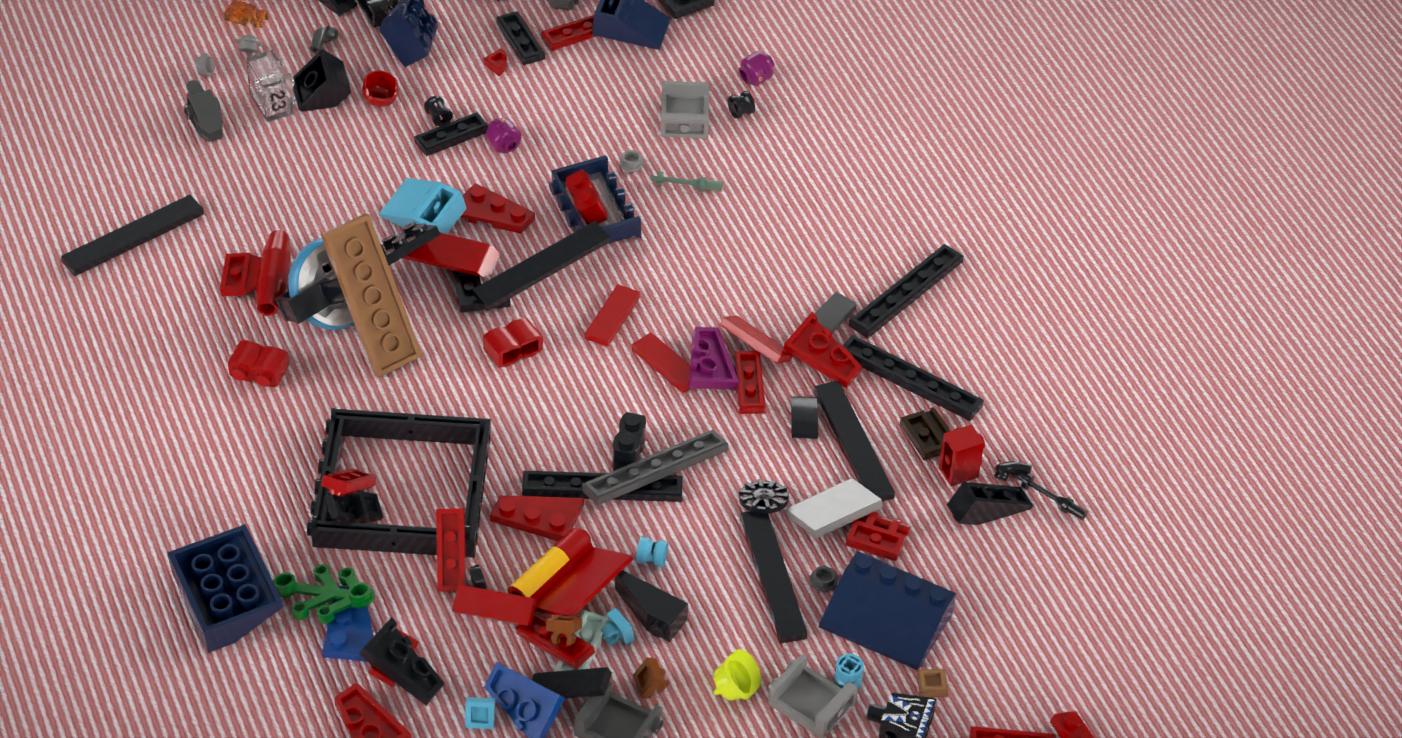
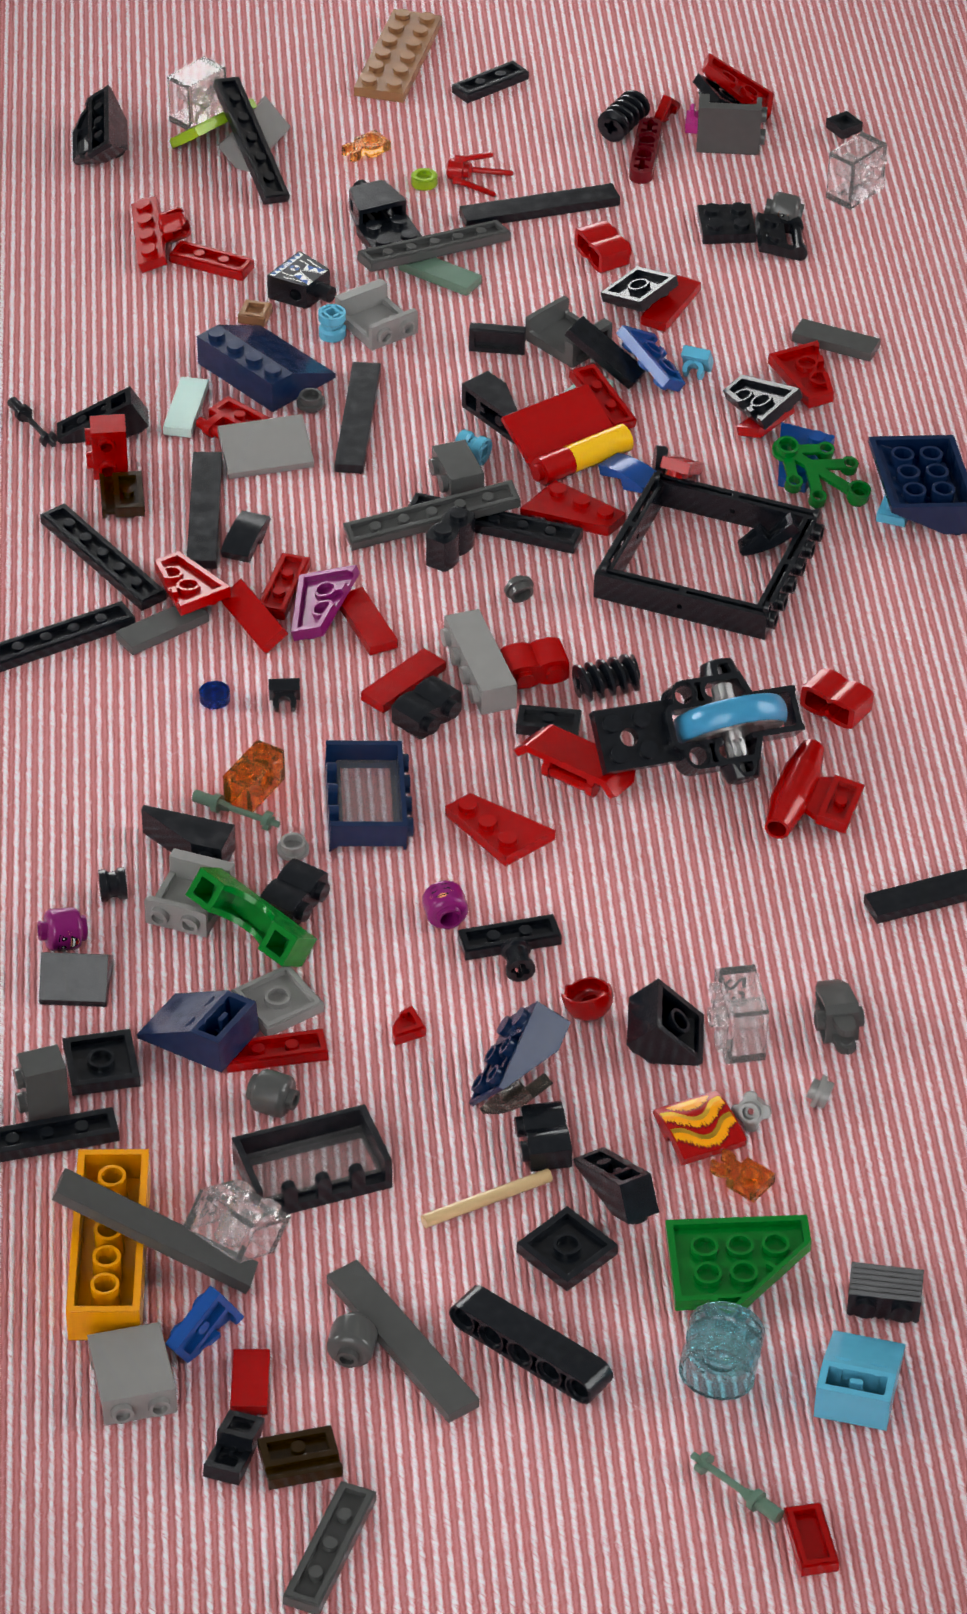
camera: 160 degrees left, 5 degrees down
dark grey arm [310,26,339,53] -> none
medium nougat plate [320,214,423,377] -> none
red plate [321,468,377,496] -> none
medium azure slope [379,178,467,234] -> none
red tile [452,584,537,627] -> none
black tile [472,221,610,311] -> none
black tile [496,11,545,65] -> none
dark orange tile [546,615,583,645] -> none
red brick [566,170,608,225] -> none
medium azure tile [601,608,635,646] -> none
dark orange tile [633,657,670,698] -> none
neon yellow piece [712,649,761,701] -> none
black wheel [739,479,789,514] -> none
black arm [994,461,1032,481] -> none
none -> slope [39,952,114,1007]
none -> black slope [141,805,236,861]
none -> light aqua tile [163,377,209,438]
none -> green arch [185,867,317,967]
none -> clear blue tile [199,681,230,709]
none -> clear orange brick [223,739,285,812]
none -> light grey tile [231,967,324,1036]
none -> black brick [260,858,330,925]
none -> black tile [269,678,300,712]
none -> black brick [391,676,462,739]
none -> dark grey brick [428,440,484,496]
none -> light grey brick [440,609,517,715]
none -> black tile [469,323,526,355]
none -> dark grey plate [504,575,534,603]
none -> black piece [572,654,640,702]
none -> blue slope [598,453,657,493]
none -> slope [653,1090,747,1165]

